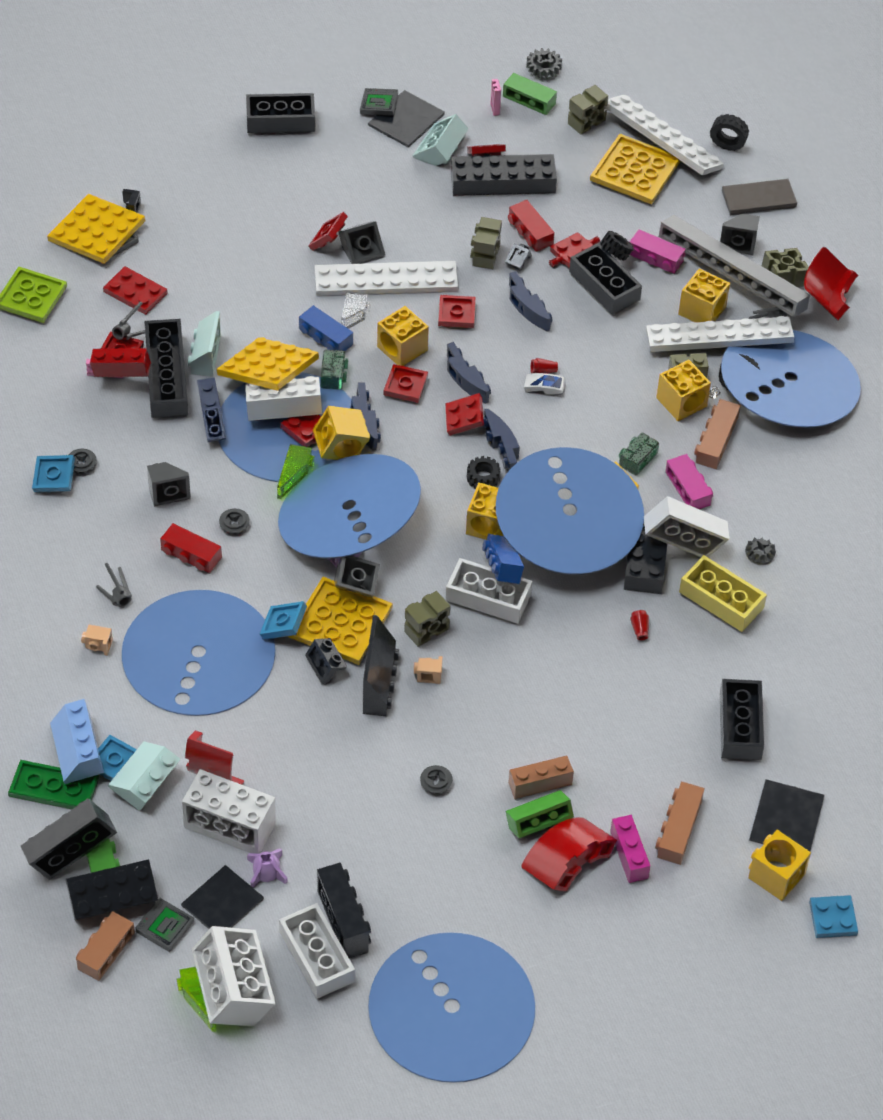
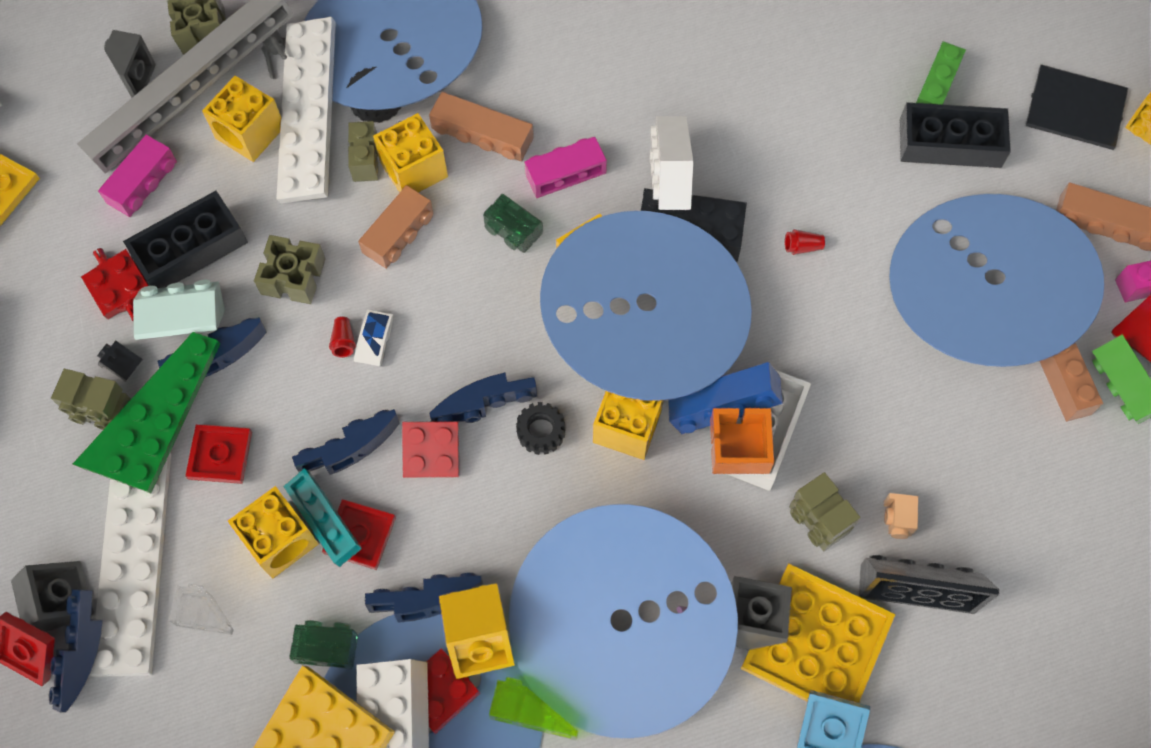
camera: 85 degrees left, 15 degrees up
blue brick [299,305,353,356] -> none
black bracket [305,638,347,684] -> none
dark grey gear [420,765,453,795] -> none
brick [508,200,555,252] -> none
black tyre [600,230,634,261] -> none
light yellow brick [679,555,767,632] -> none
tile [722,179,797,215] -> none
dark grey gear [745,537,776,563] -> none
none -> dark blue slope [49,589,103,713]
none -> green wing [72,332,220,494]
none -> light aqua slope [133,280,225,340]
none -> olive brick [254,235,326,305]
none -> teal plate [283,468,362,567]
none -> nougat brick [358,185,433,269]
none -> orange piece [710,408,774,474]
none -> medium blue piece [889,194,1104,367]
none -> bright green brick [916,41,966,104]

